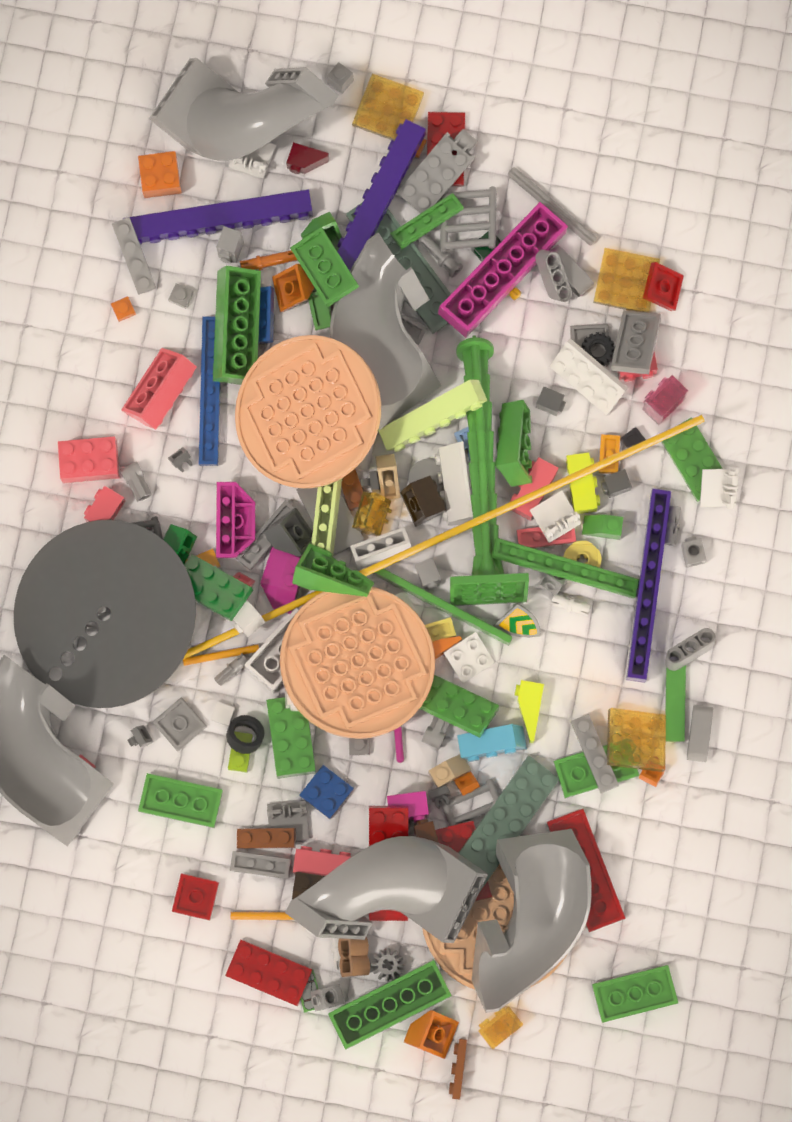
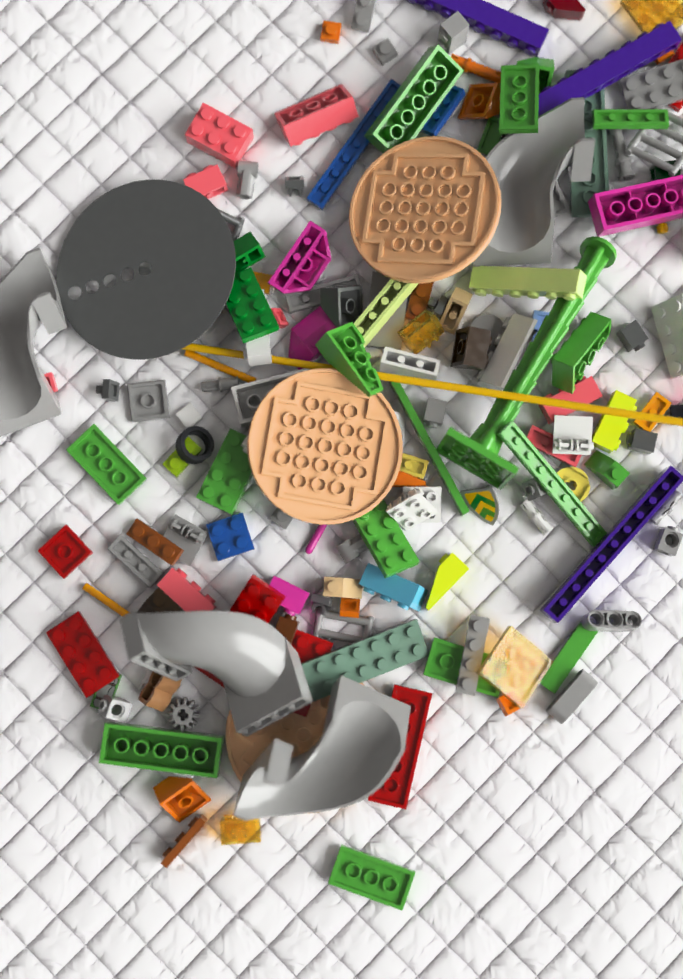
camera: 30 degrees right, 5 degrees up
none -> white hinge [386,488,438,531]

